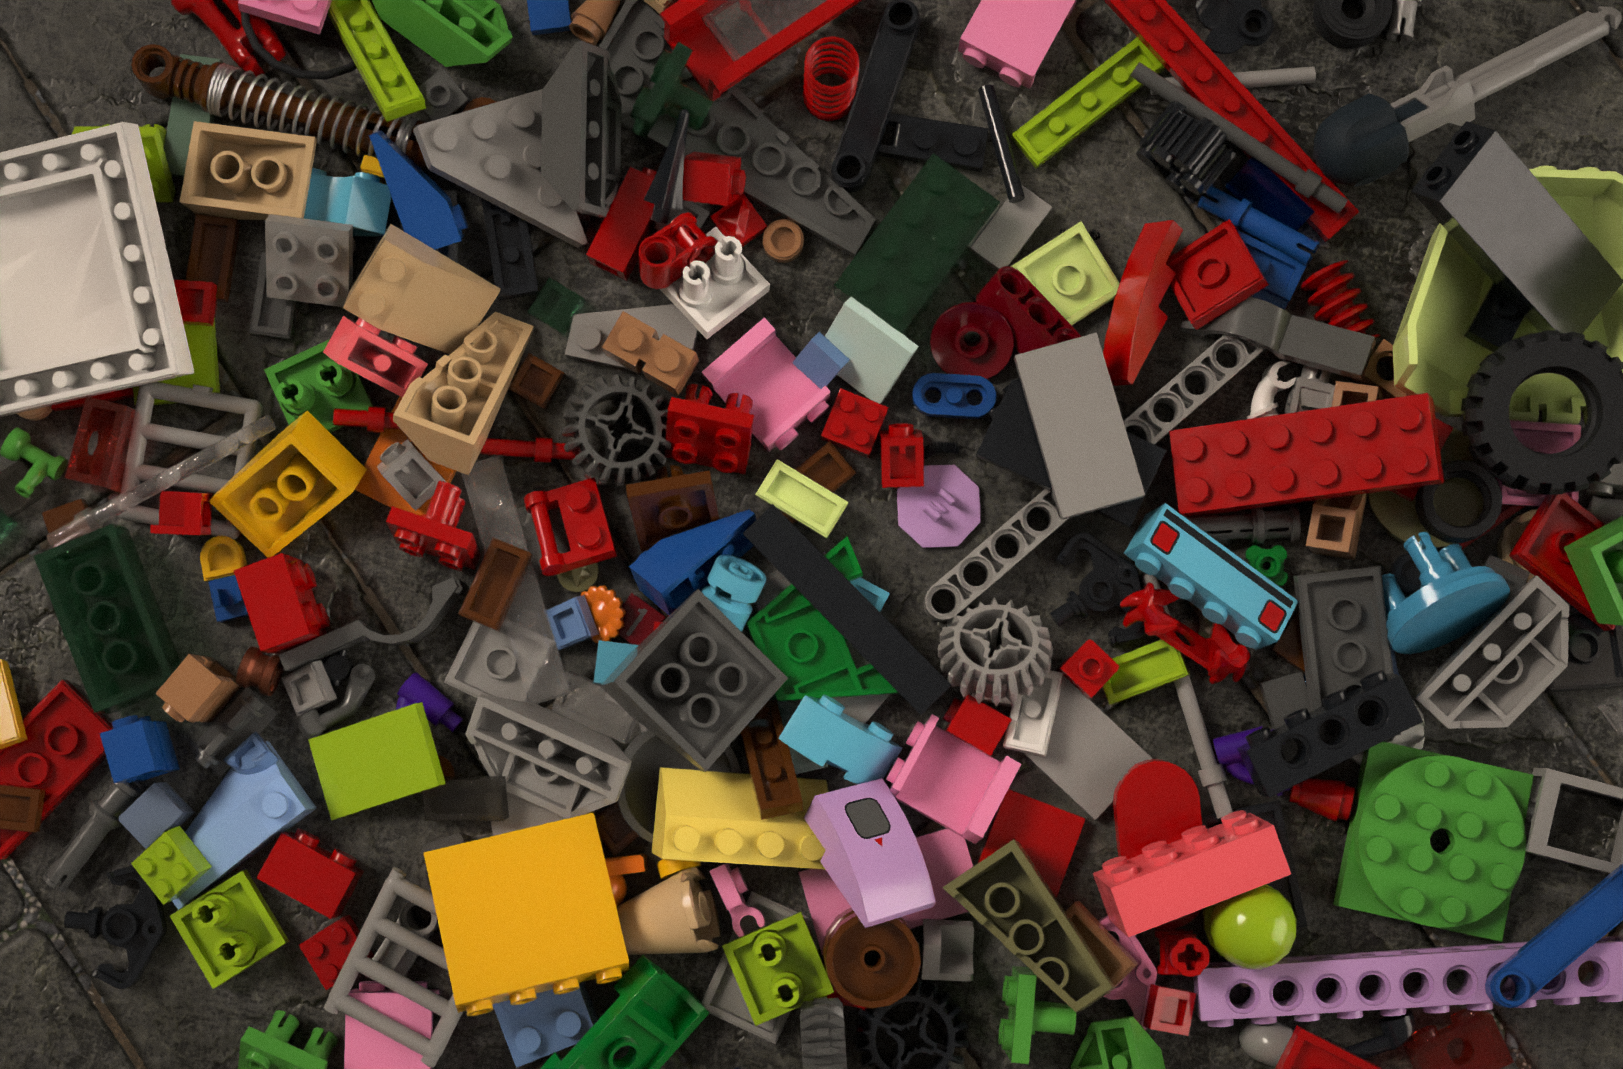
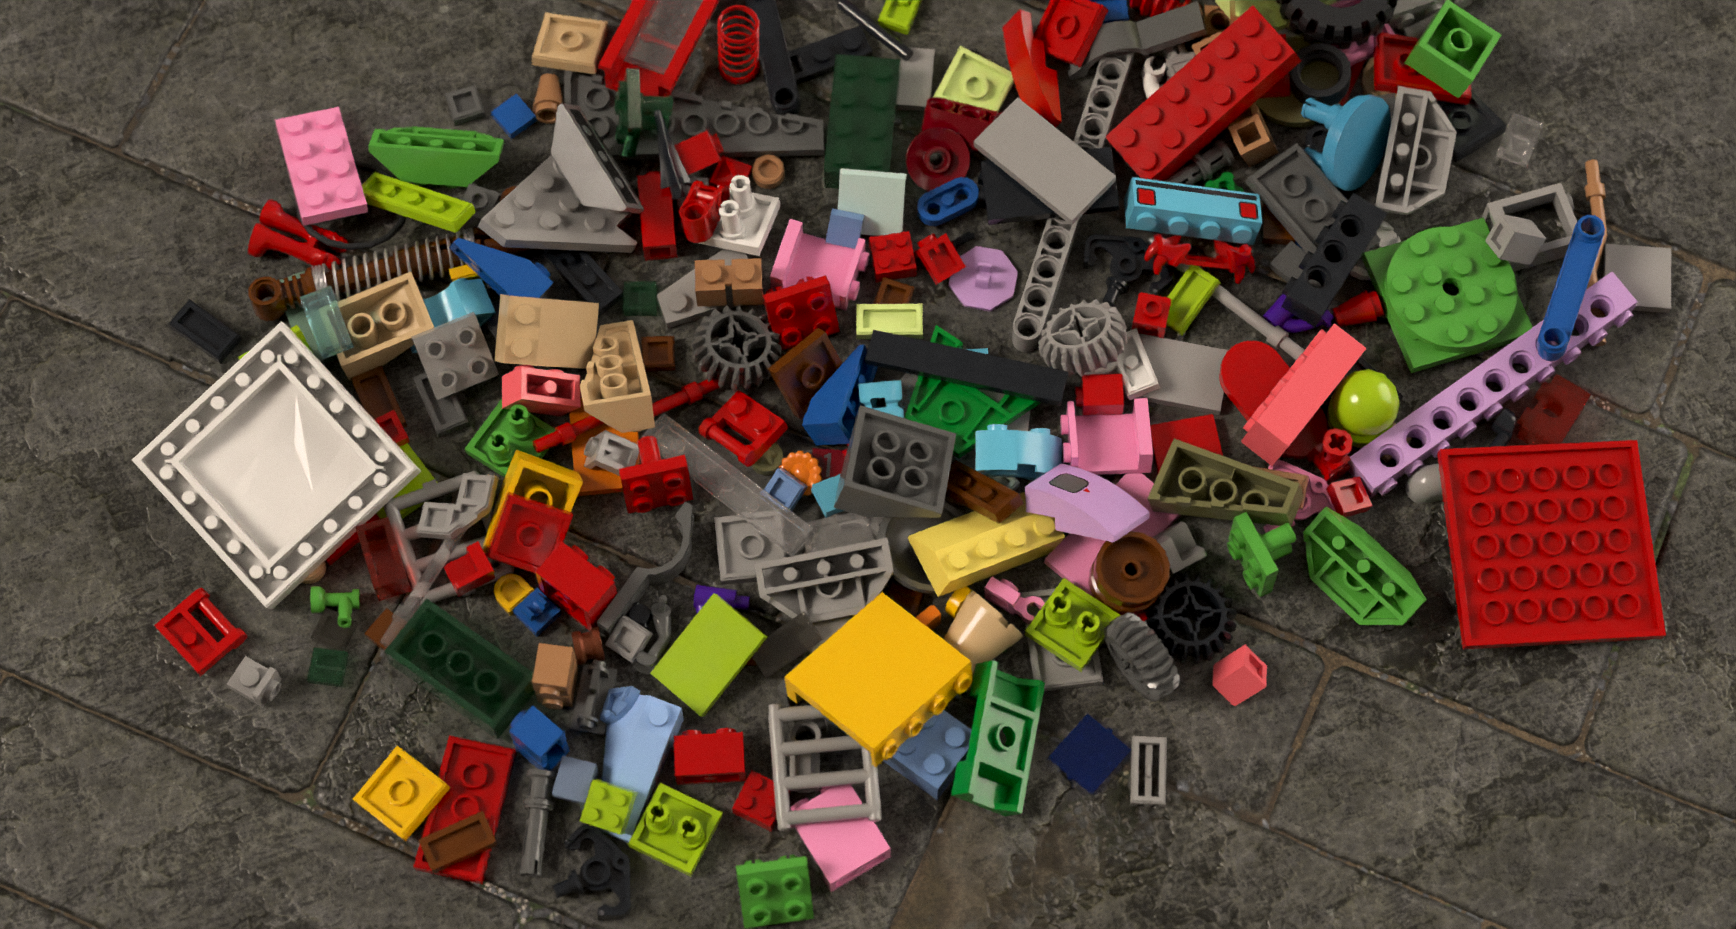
camera: 35 degrees left, 15 degrees down
reddish brown tile [458,537,533,632] -> none
none -> black tile [168,299,242,364]
none -> clear light blue tile [300,286,354,359]
none -> light grey tile [417,473,498,540]
none -> red tile [485,492,573,573]
none -> light grey panel [1485,214,1546,265]

